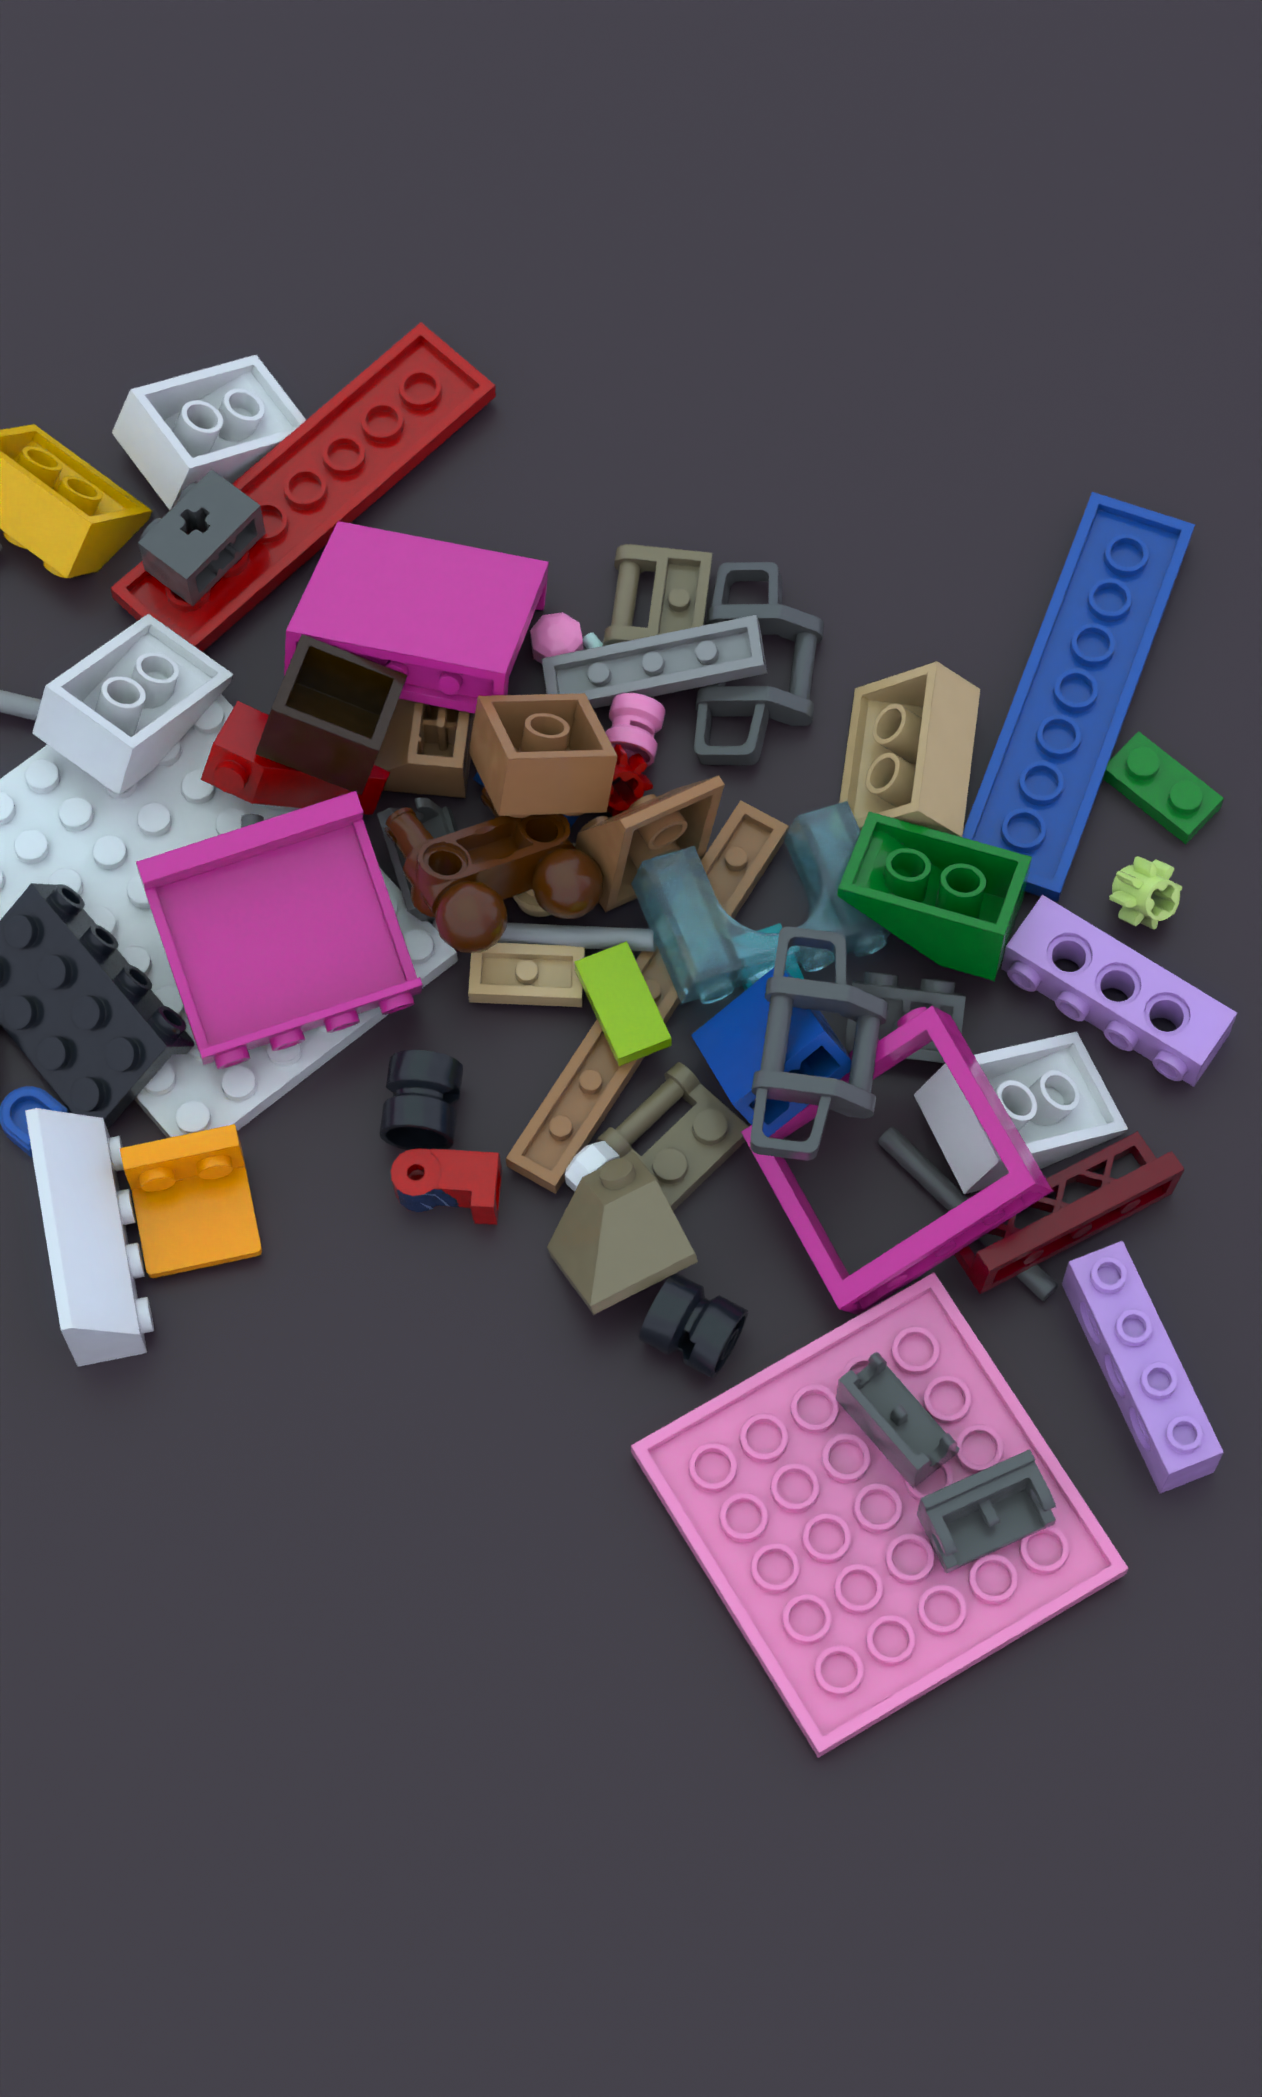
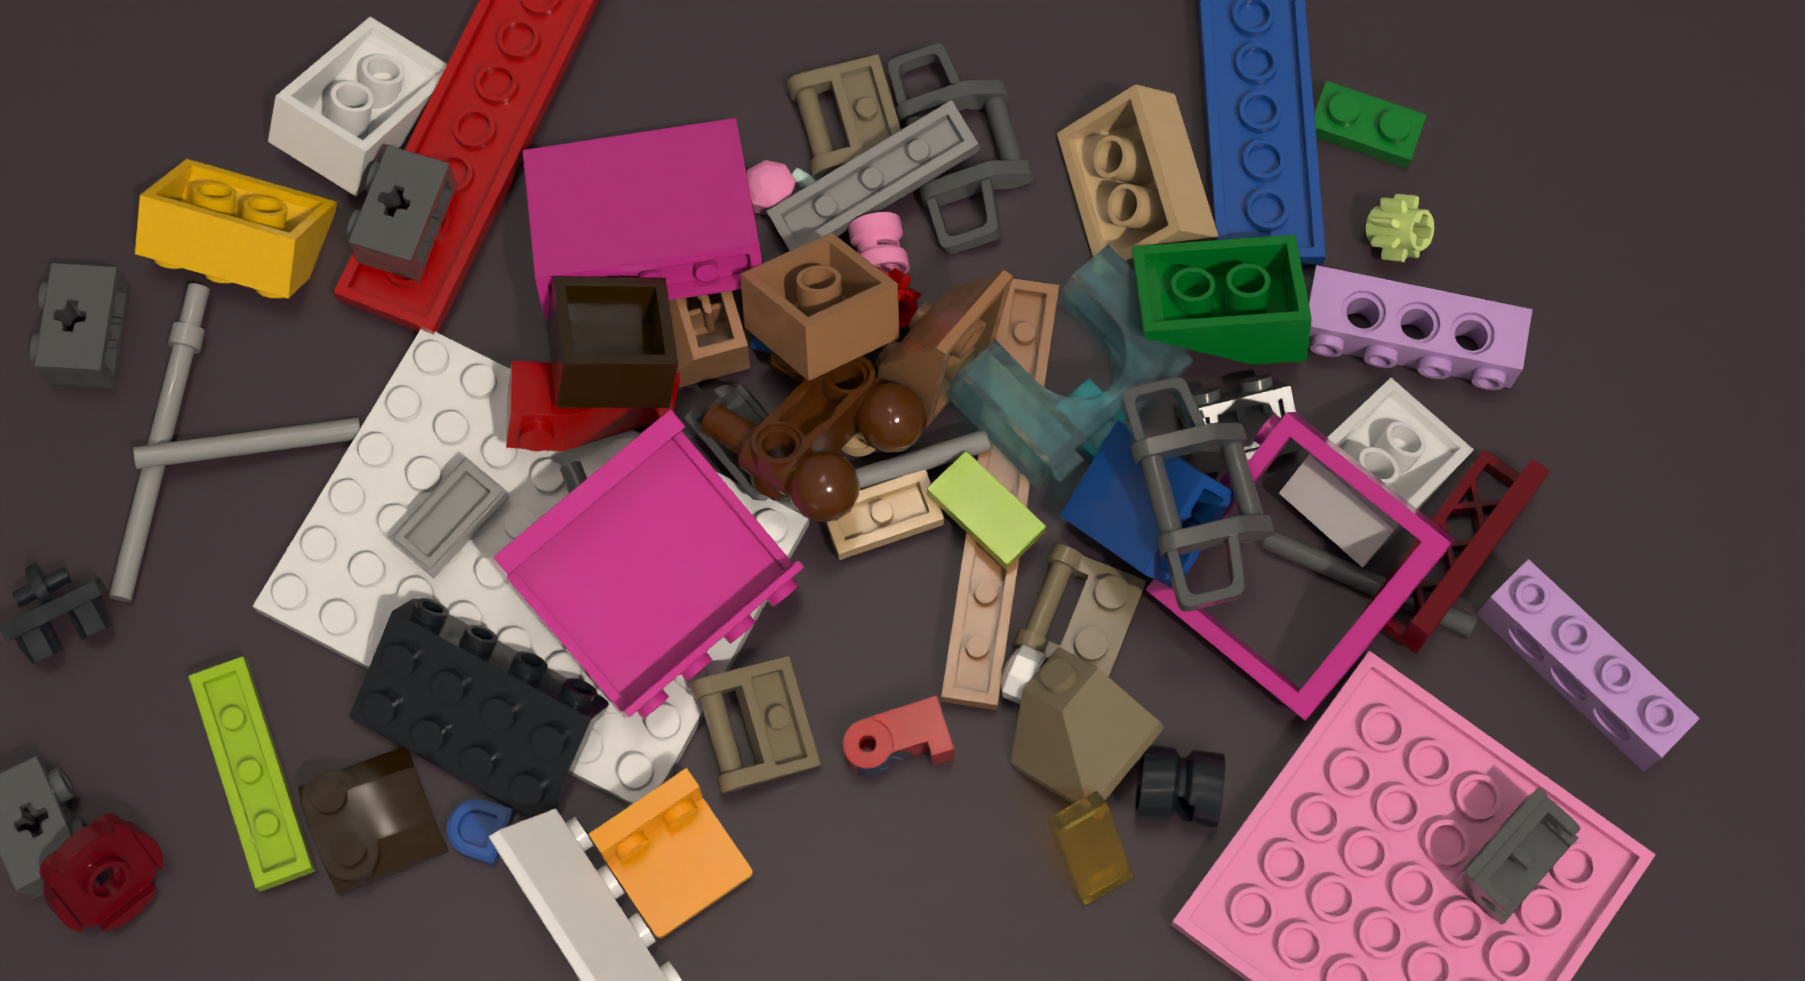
camera: 25 degrees left, 5 degrees up
white slope [32,614,234,796] -> none
black wheel [379,1049,463,1150] -> none
dark grey hinge [836,1352,959,1488] -> none
none -> light grey tile [389,457,509,579]
none -> dark tan plate [689,656,821,794]
none -> clear yellow tile [1047,791,1133,906]

